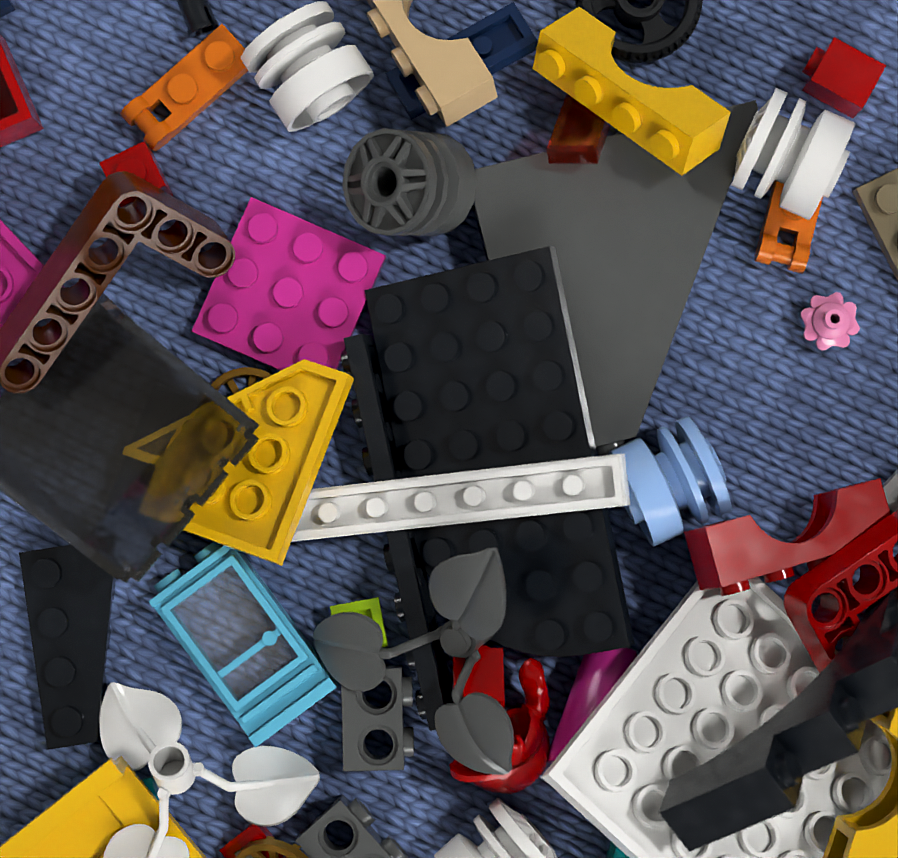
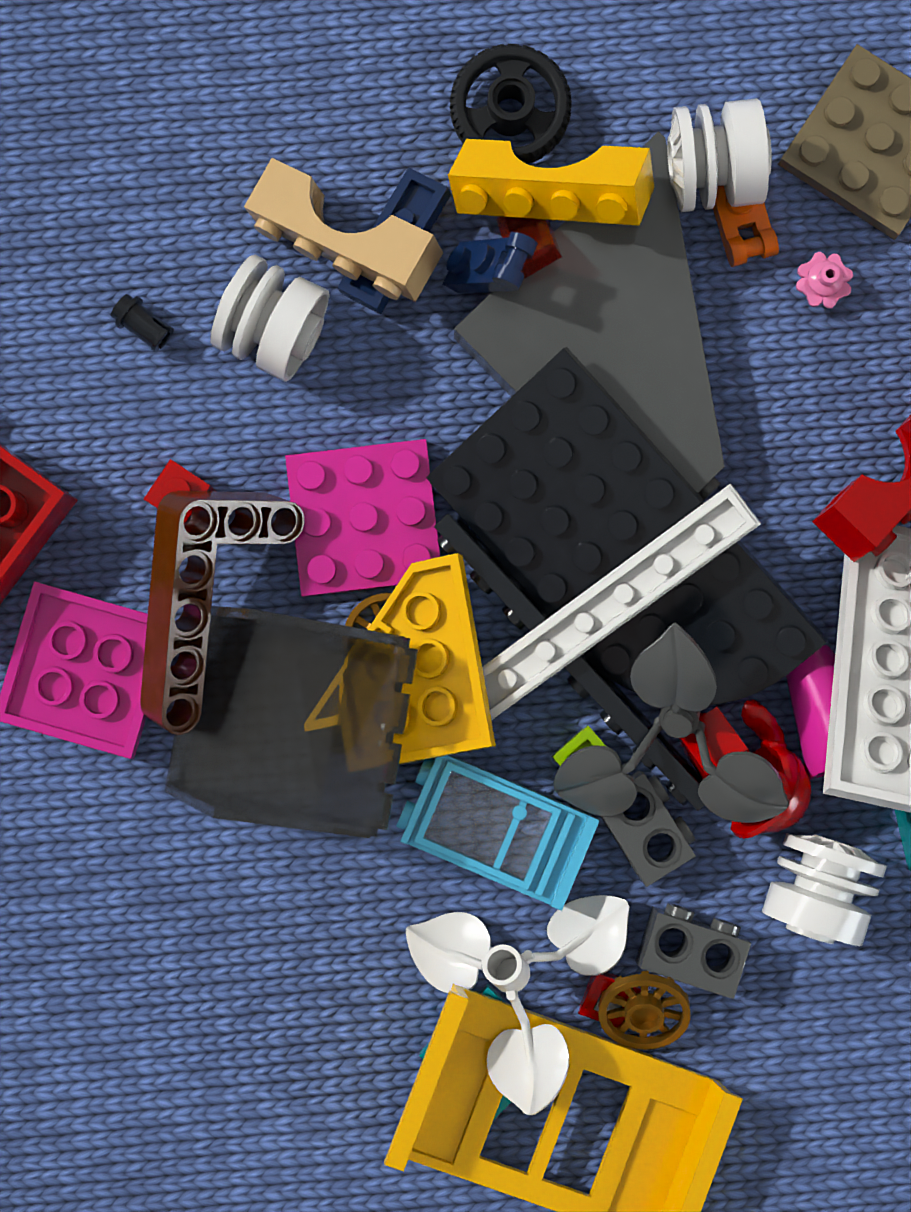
camera: 30 degrees left, 0 degrees up
black wing [19,537,120,750] -> none
orange plate [120,24,248,151] -> none
dark grey wheel [342,128,477,236] -> none
light blue wheel [609,416,732,547] -> none
red brick [802,37,886,118] -> none
none -> dark blue plate [442,232,538,293]

